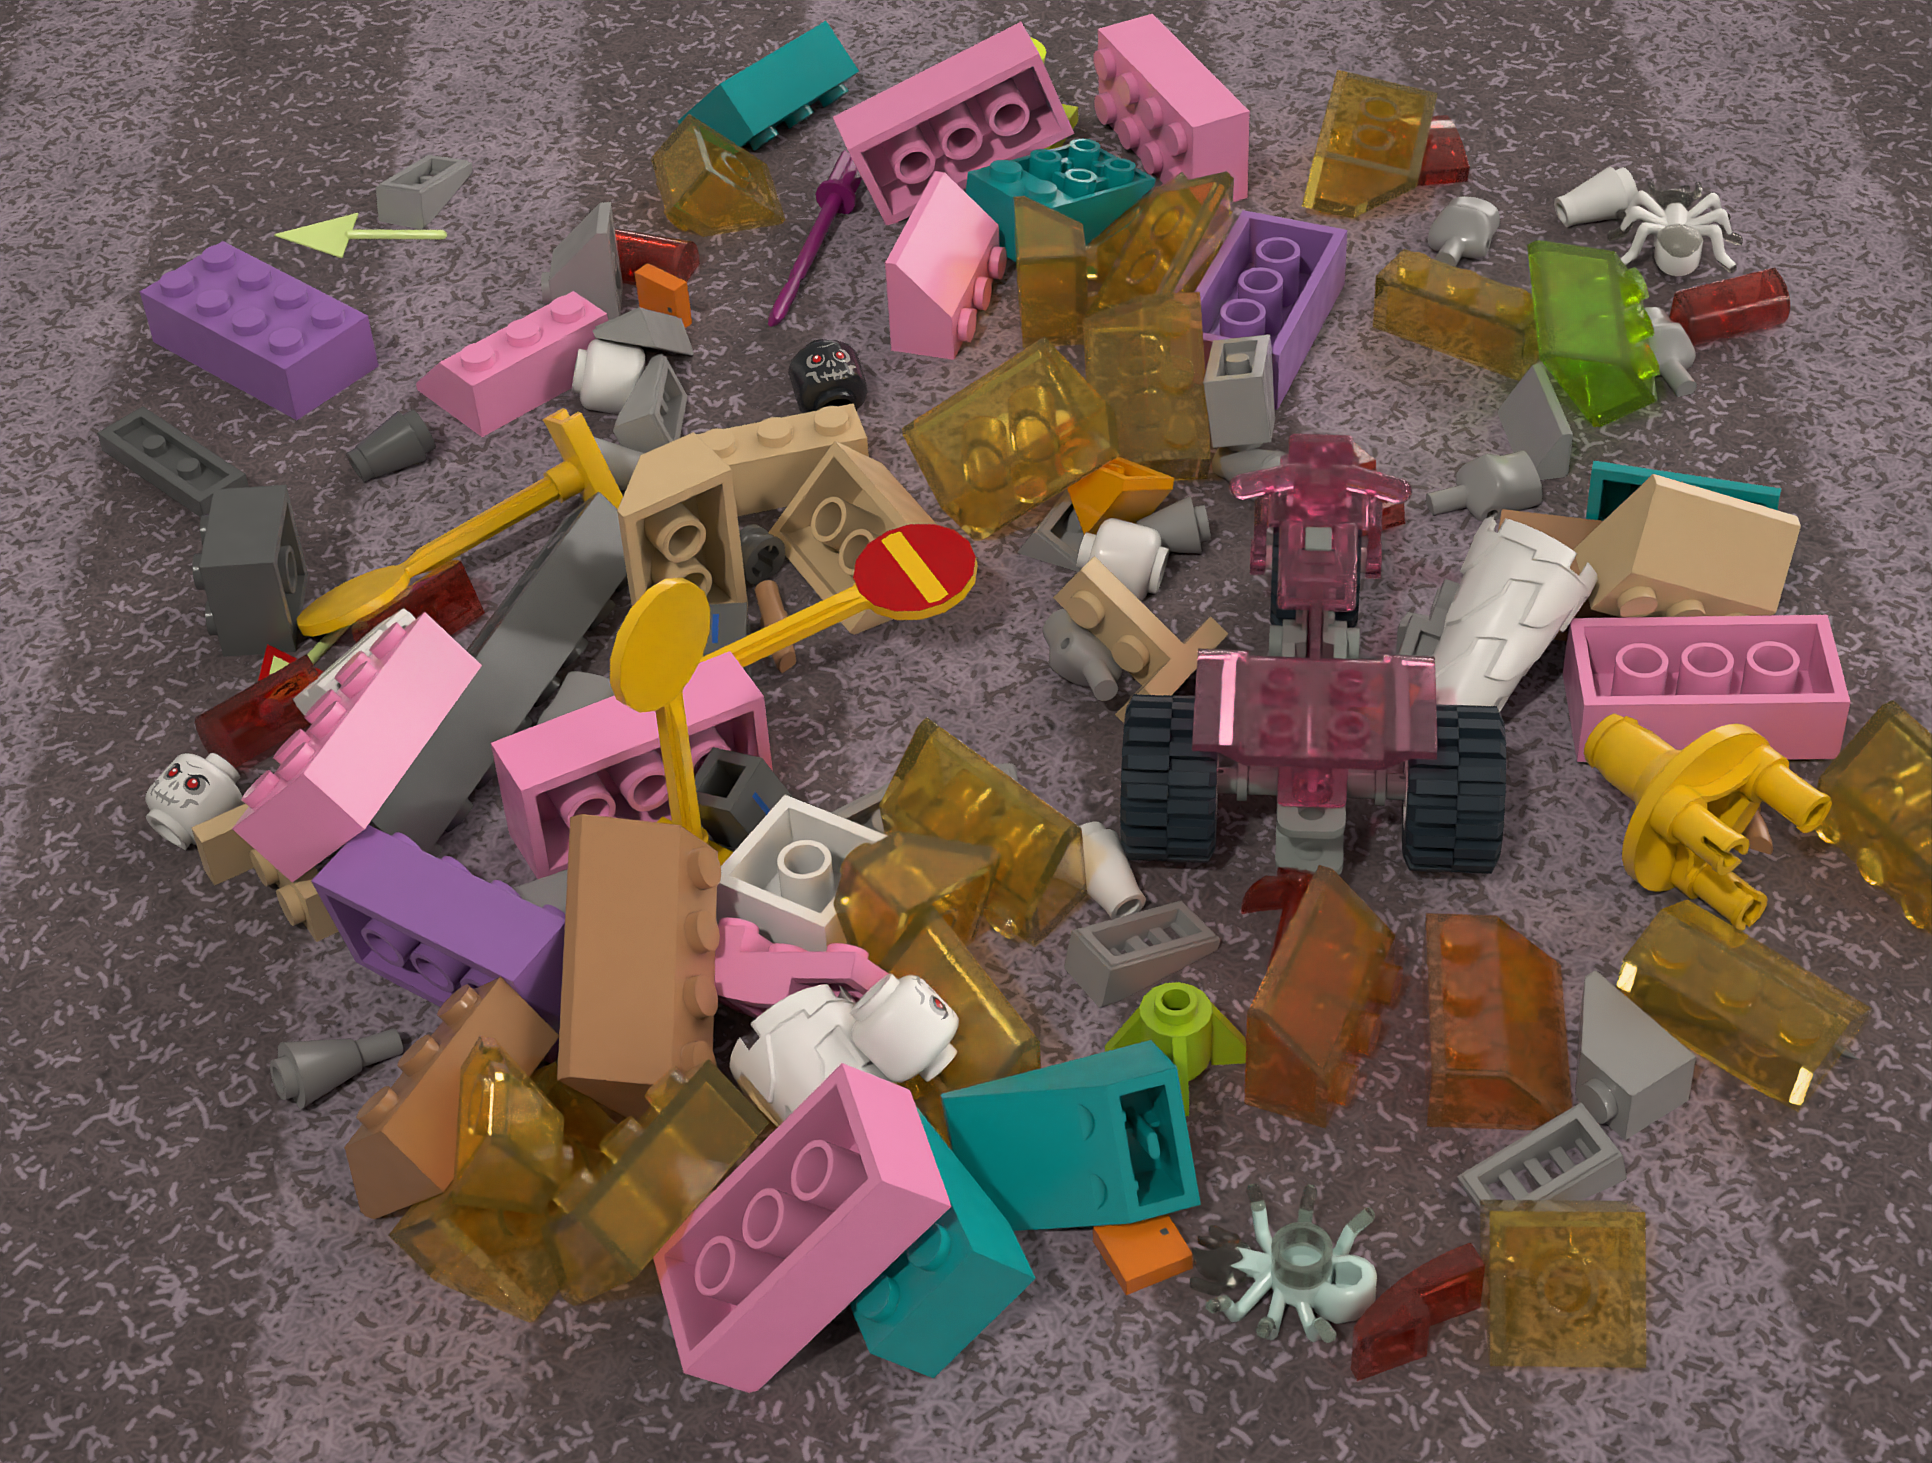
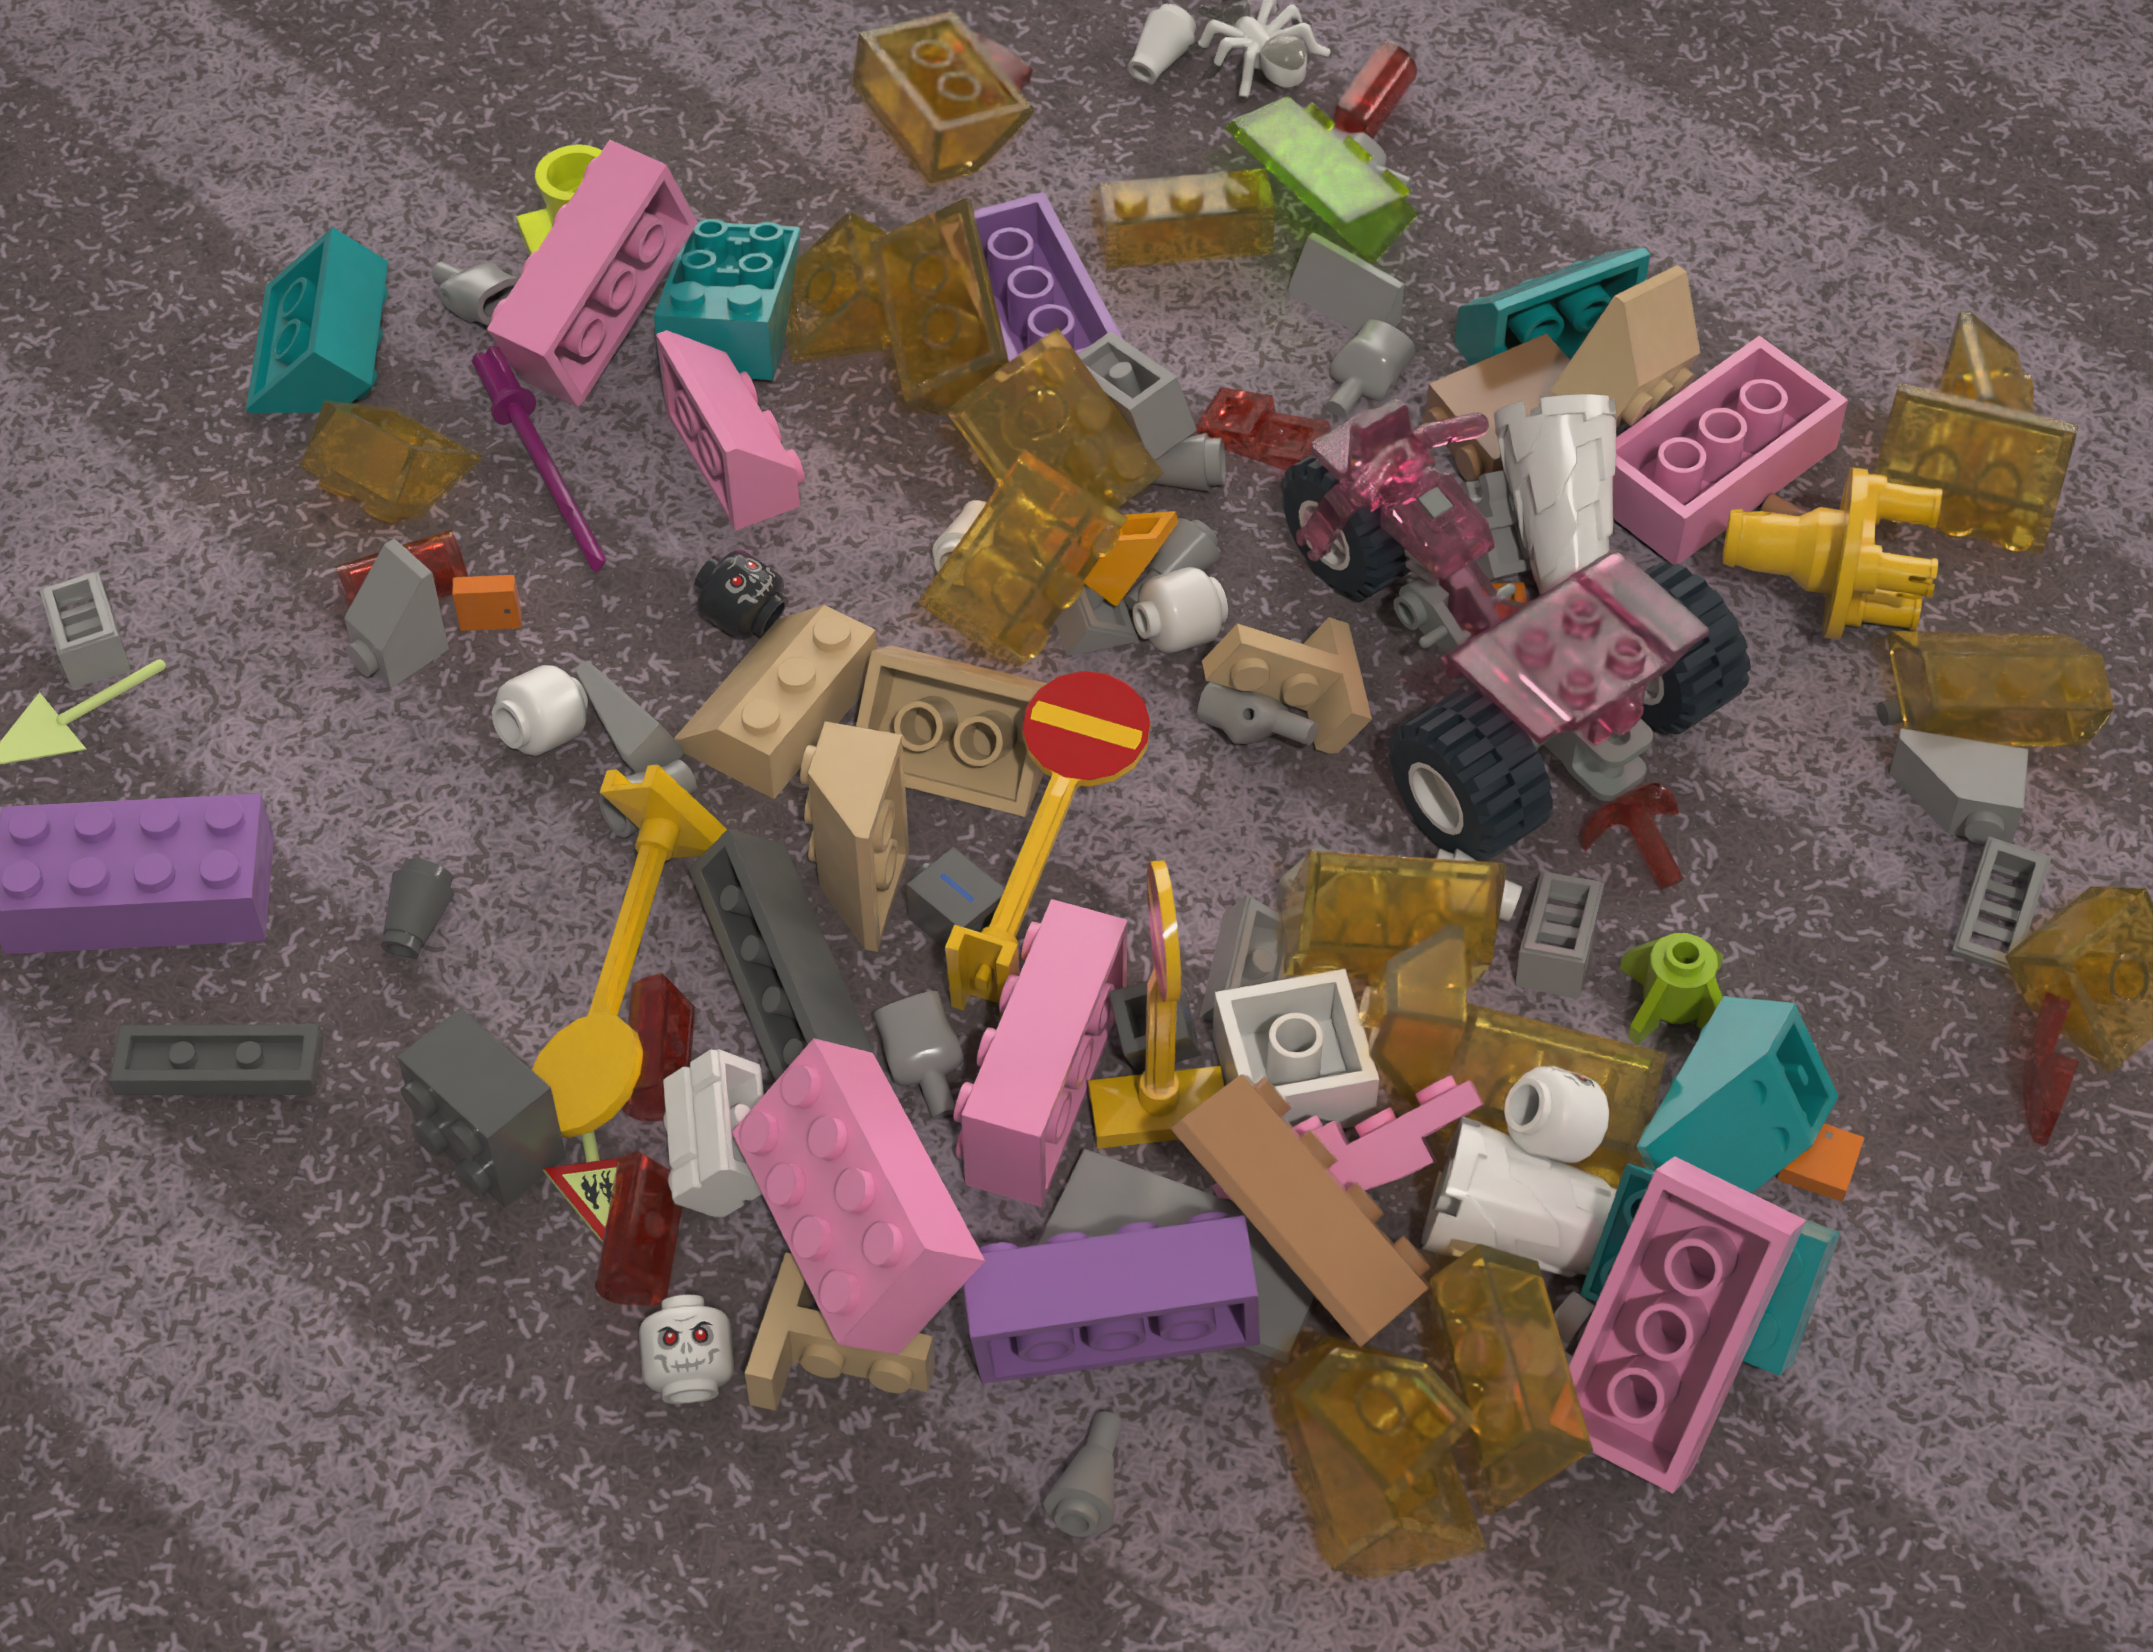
camera: 45 degrees left, 10 degrees up
medium nougat slope [344,977,559,1219] -> none
bright pink slope [416,291,608,437] -> none
light grey slope [593,307,694,356] -> none
medium nougat piece [755,580,796,673] -> none
clear yellow slope [1014,196,1098,348] -> none
bright pink brick [1093,14,1250,214] -> none
animal [1190,1183,1377,1343] -> none
clear orange slope [1244,865,1403,1129] -> none
clear orange slope [1421,913,1572,1130] -> none
light grey piece [1428,196,1500,272] -> none

